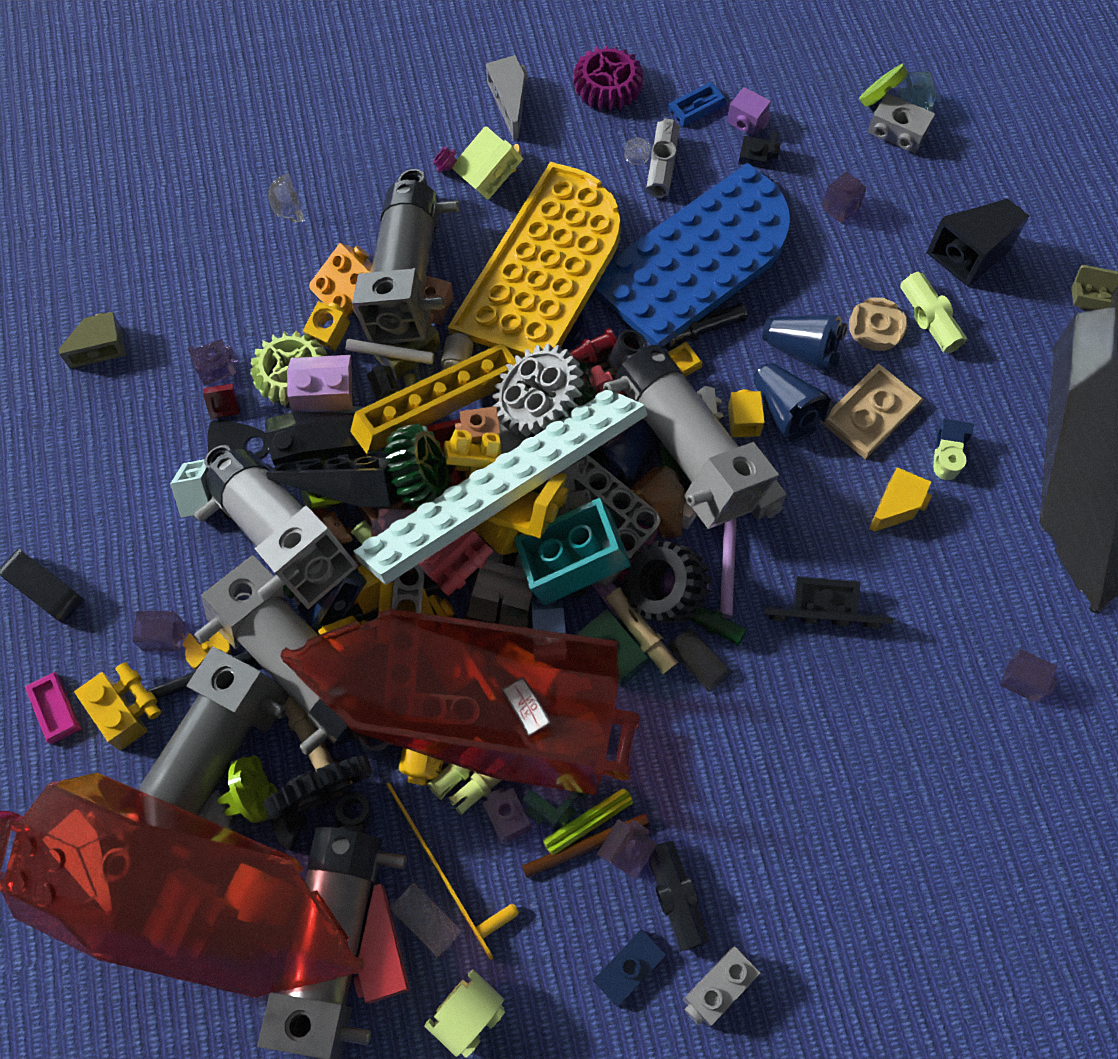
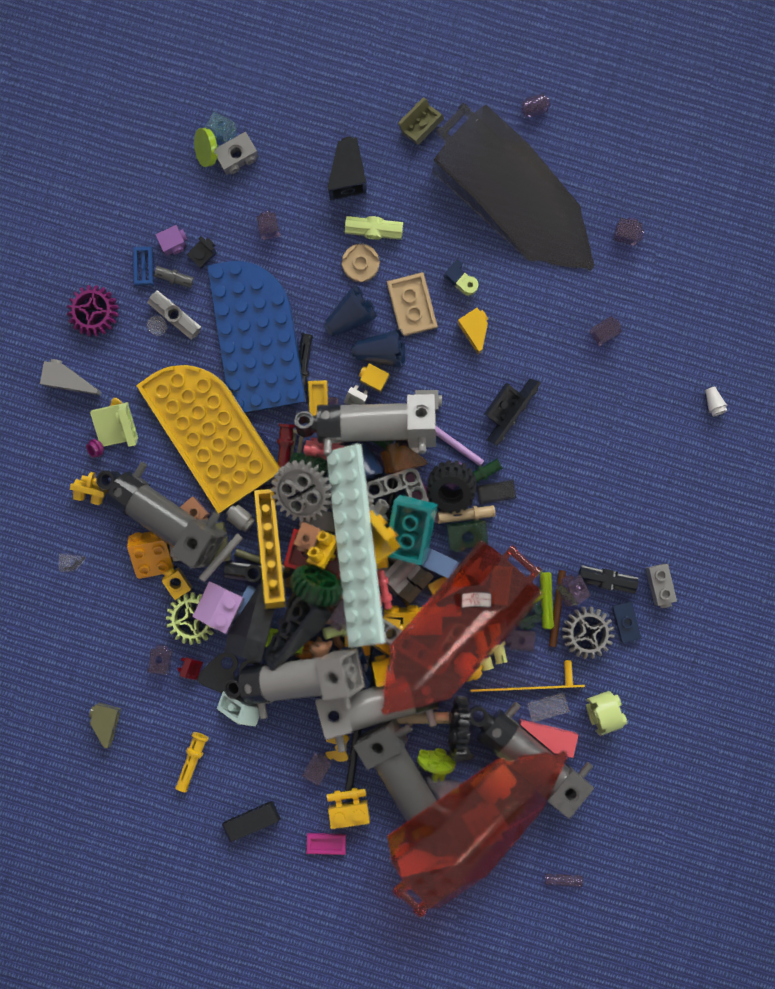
camera: 60 degrees left, 20 degrees up
none -> yellow hips [70,472,109,505]
none -> dark grey pin [154,265,194,289]
none -> yellow pin [175,732,209,792]
none -> light grey gear [562,607,615,659]
none -> white cone [705,387,727,417]

